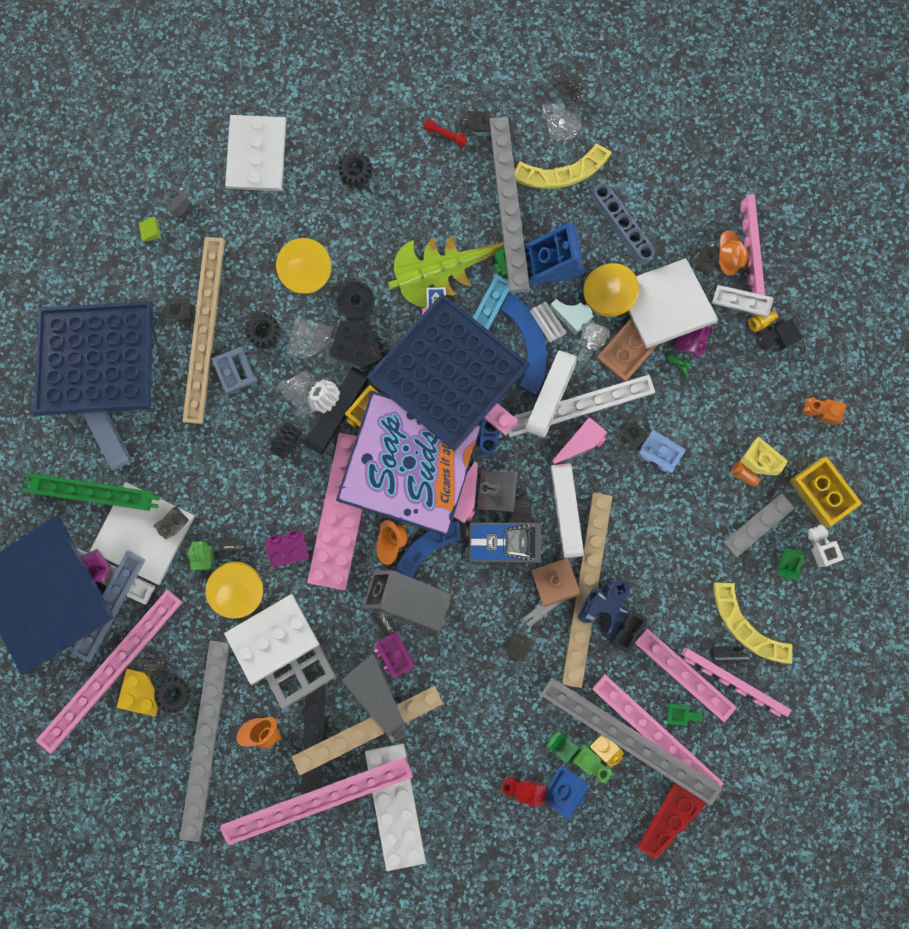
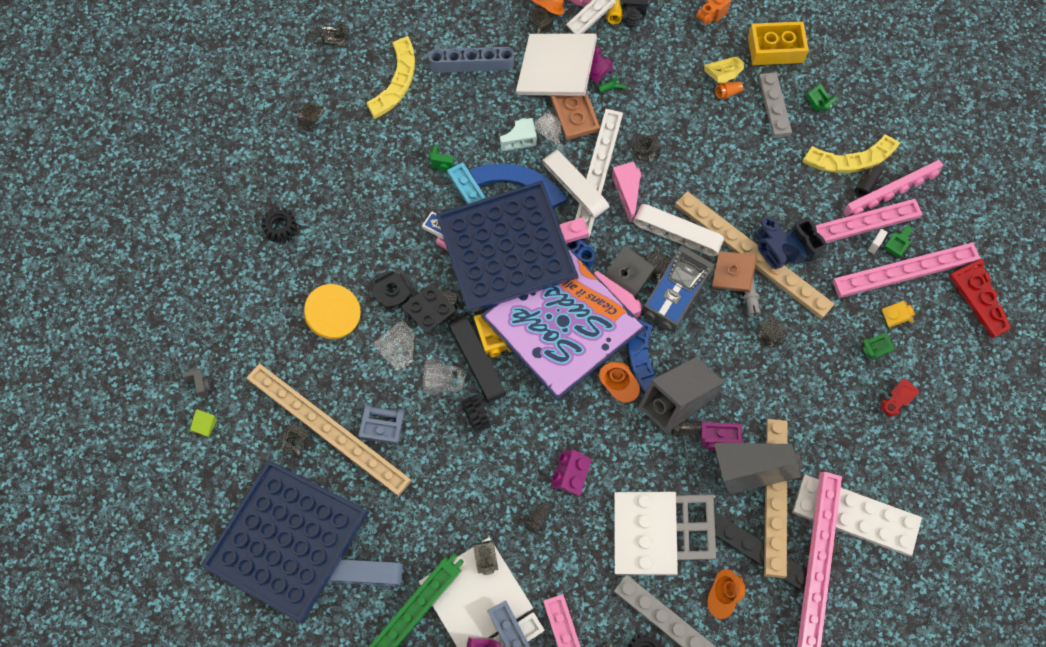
camera: 60 degrees left, 15 degrees down
bright green brick [187,542,214,571] -> none
yellow piece [206,562,263,618] -> none
white plate [225,115,287,191] -> none
black tyre [245,312,281,349] -> none
white gear [307,379,340,413] -> none
bright pink plate [307,433,362,591] -> none
lime animal [388,235,504,308] -> none
red bar [423,119,468,147] -> none
light grey plate [489,117,529,293] -> none
blue brick [524,223,584,286] -> none
white tile [530,302,566,342] -> none
light grey plate [541,677,722,805] -> none
clear piece [542,103,581,141] -> none
blue tile [544,765,589,820] -> none
bright green brick [572,744,614,785] -> none
yellow piece [583,263,639,317] -> none
light blue bracket [639,430,686,473] -> none
white brick [808,525,844,567] -> none
none -> white tile [868,229,888,254]

